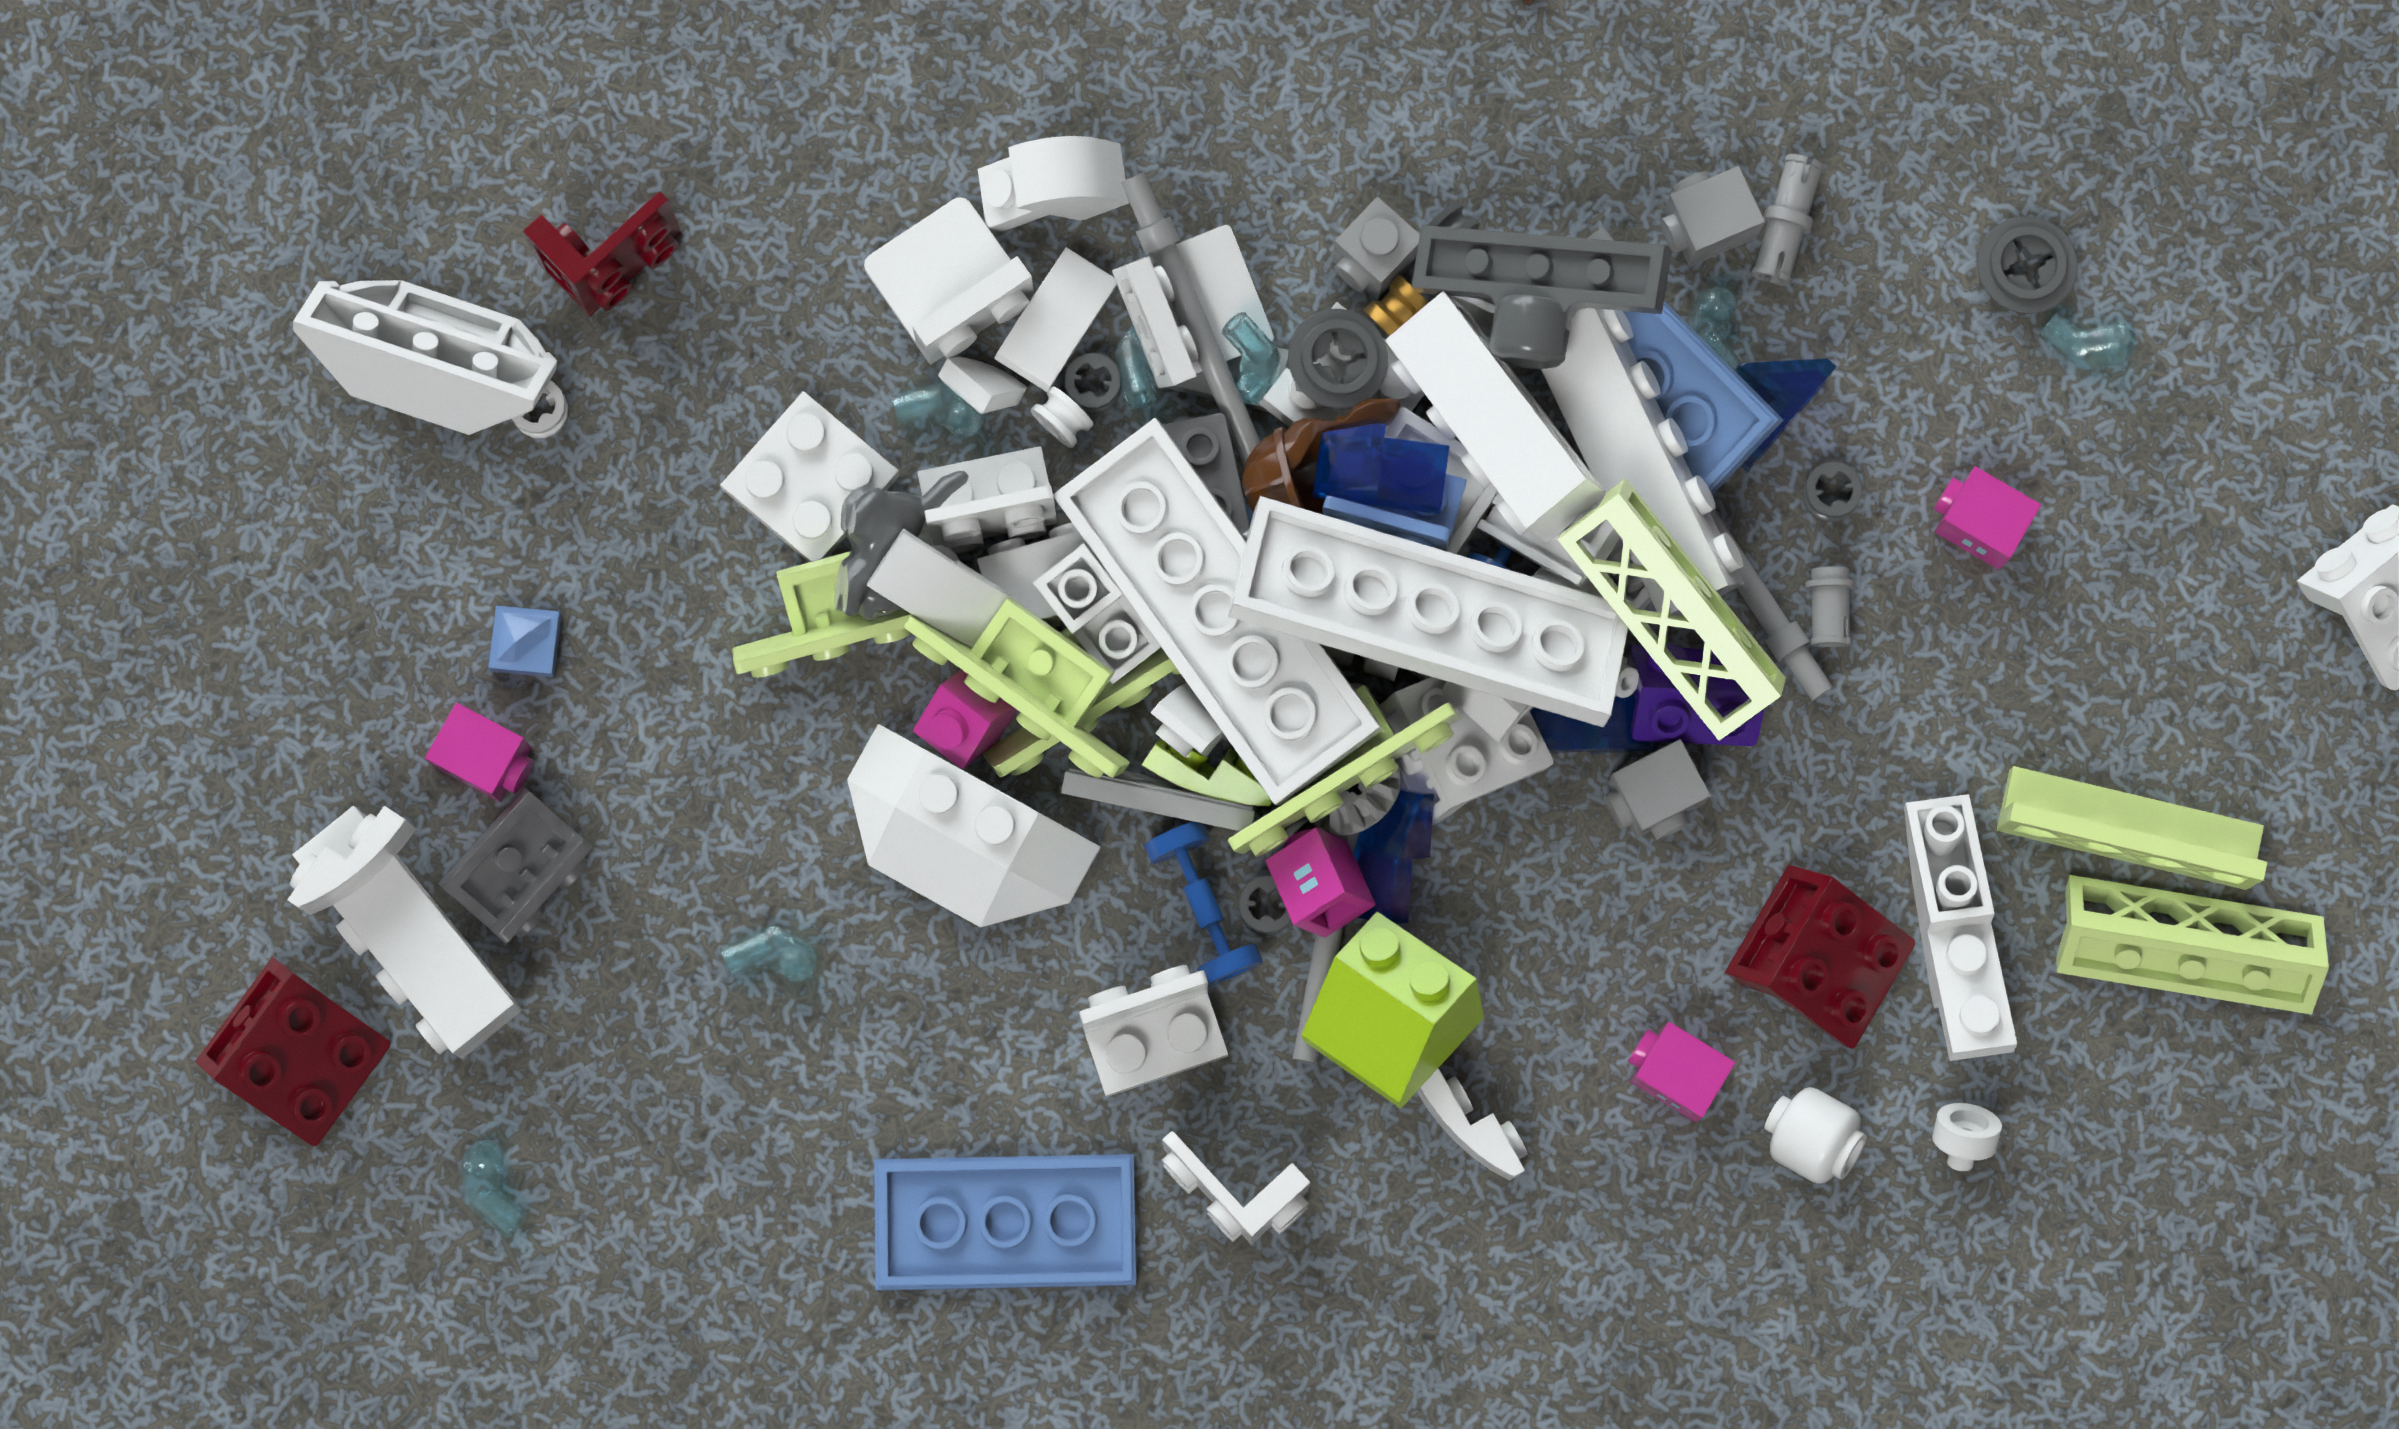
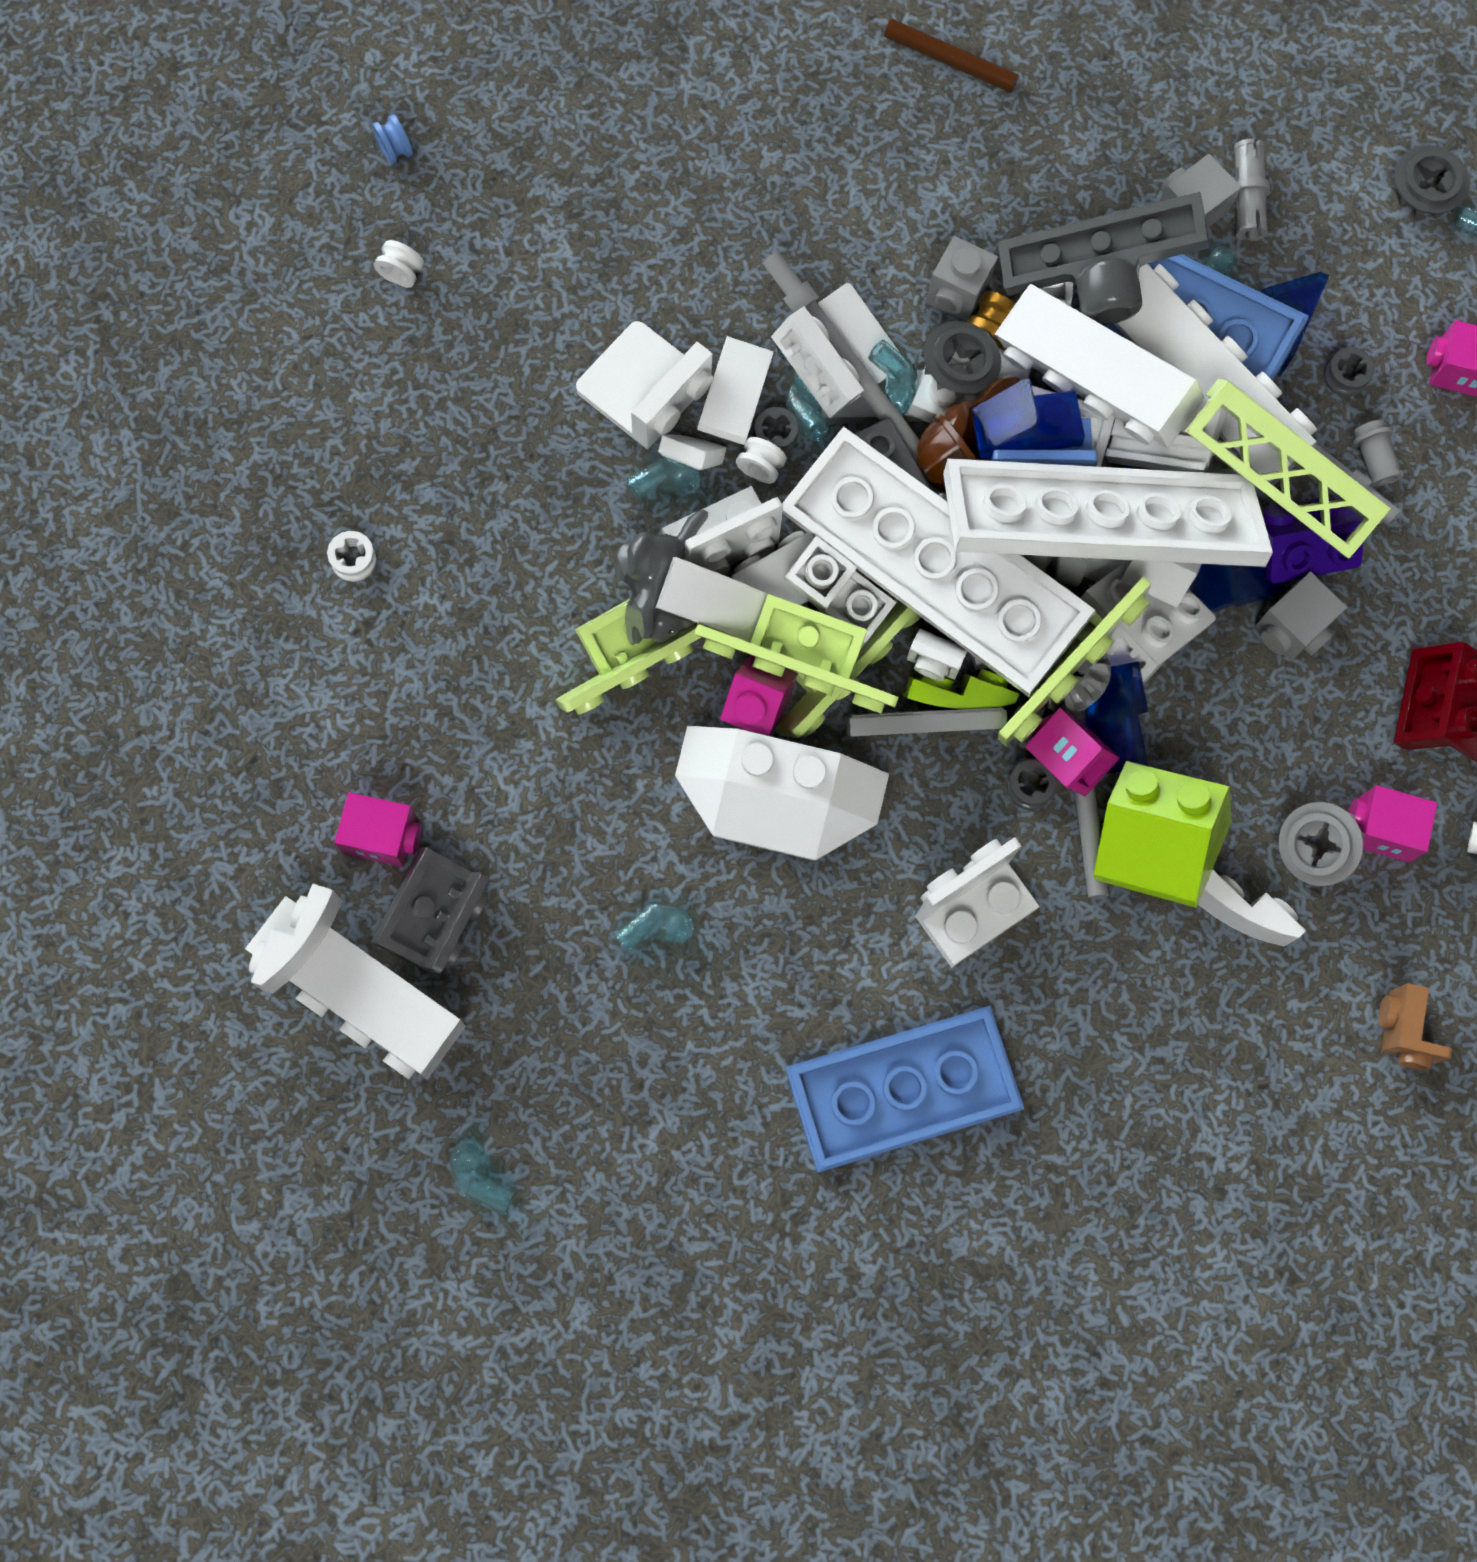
camera: 20 degrees left, 5 degrees down
dark red bracket [195,957,390,1146] -> none
white wedge [293,280,557,435] -> none
medium blue tile [488,605,562,678] -> none
dark red bracket [523,191,681,317] -> none
white plate [720,391,900,562] -> none
white brick [978,136,1129,232] -> none
blue wheel [1144,822,1263,987] -> none
white bracket [1162,1131,1310,1245] -> none
none -> white bush [374,240,424,288]
none -> light grey gear [1279,802,1365,886]
none -> medium nougat bracket [1378,983,1452,1070]

